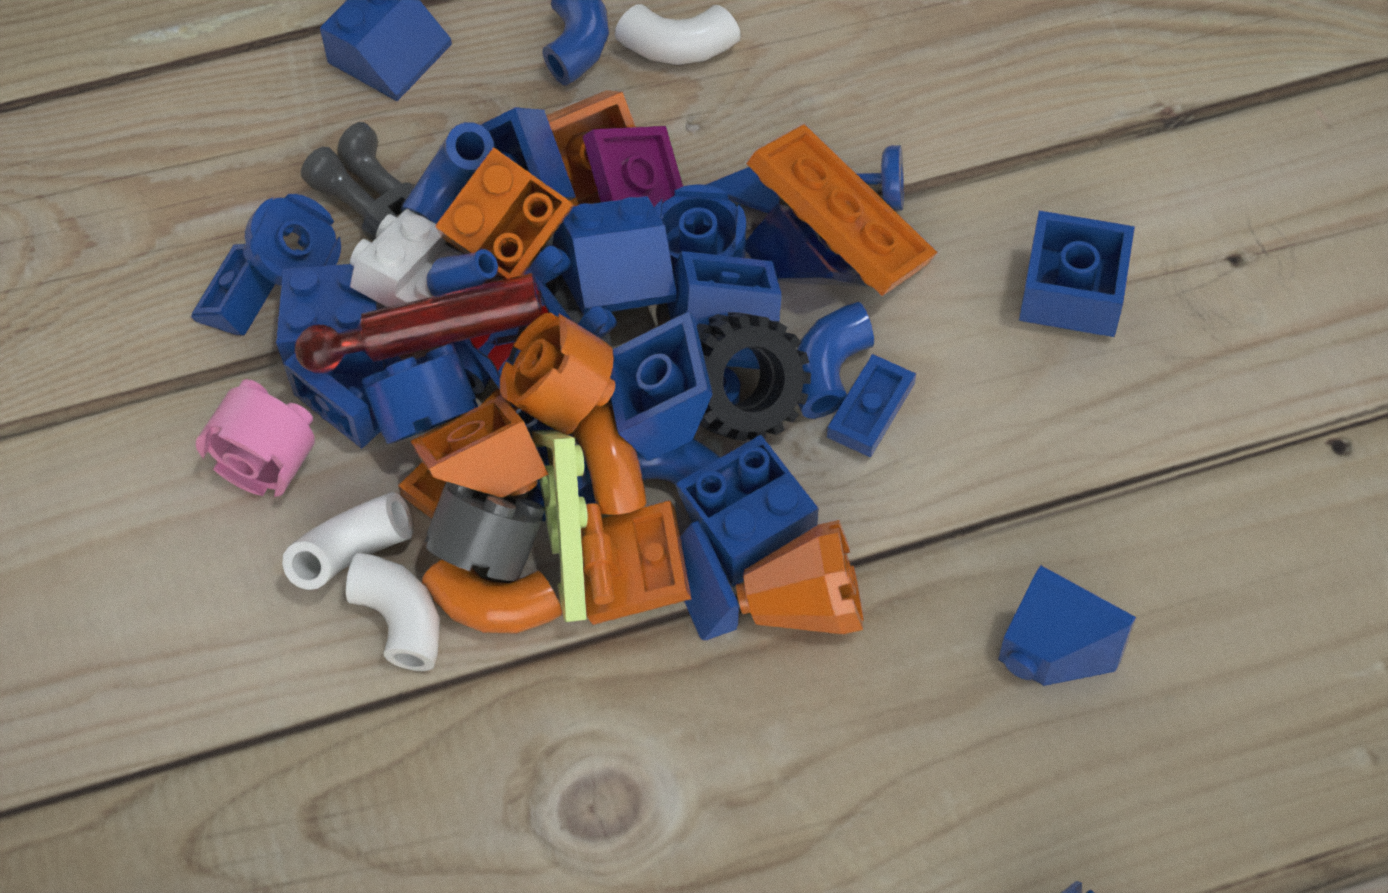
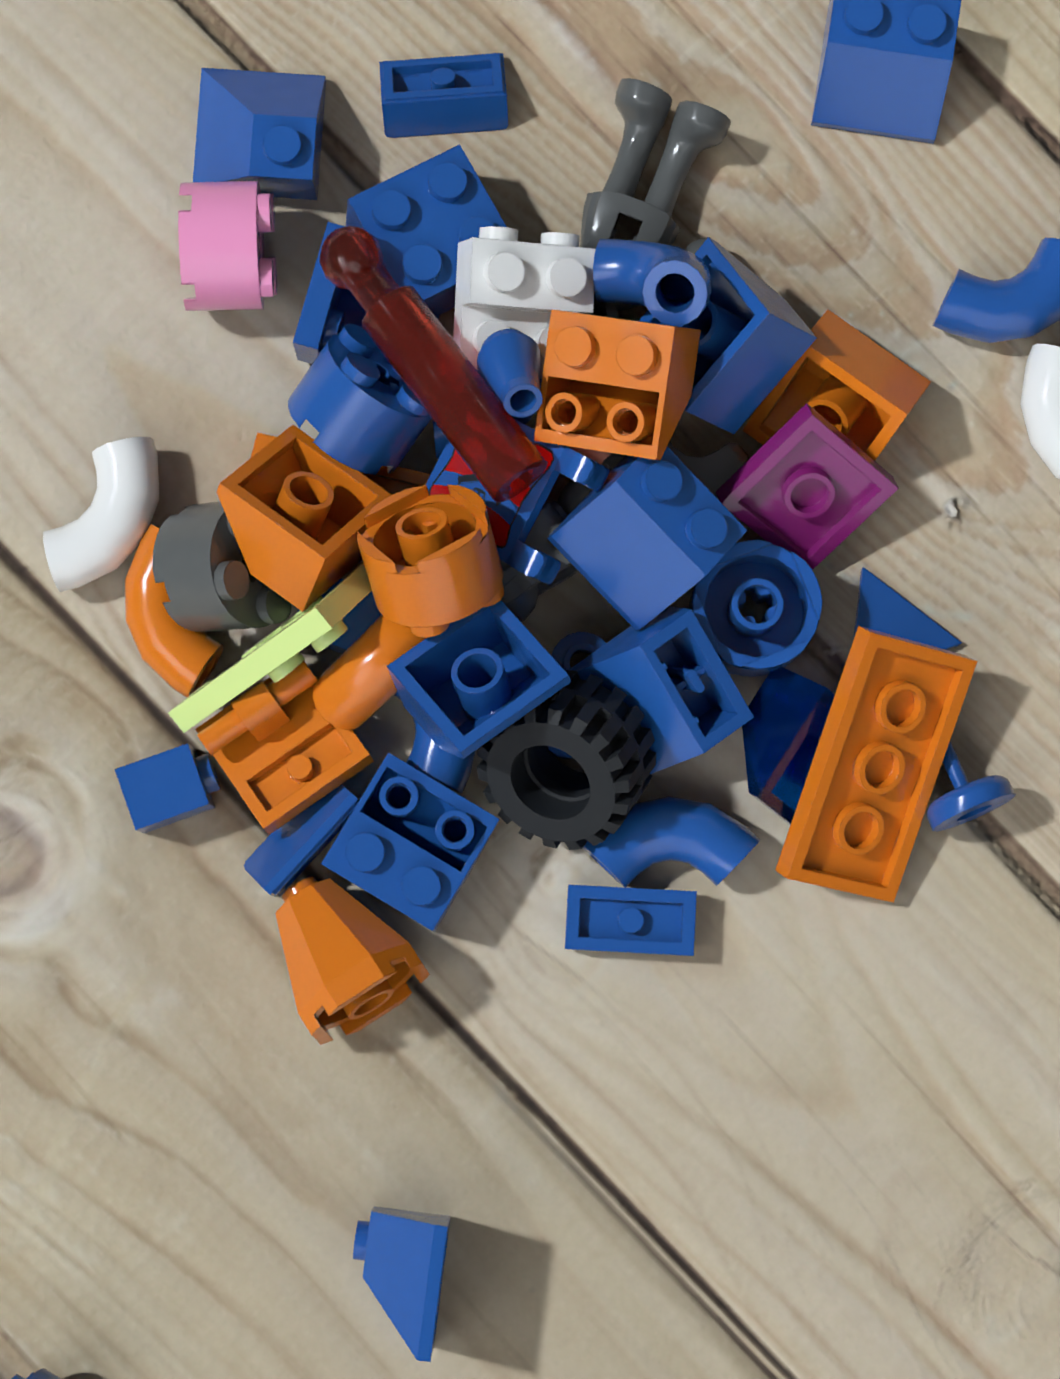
camera: 60 degrees right, 25 degrees up
blue plate [243,194,341,286] -> none
white cylinder [282,492,414,590] -> none
blue brick [1019,210,1135,337] -> none
none -> blue brick [115,743,221,834]
none -> blue slope [193,68,326,200]

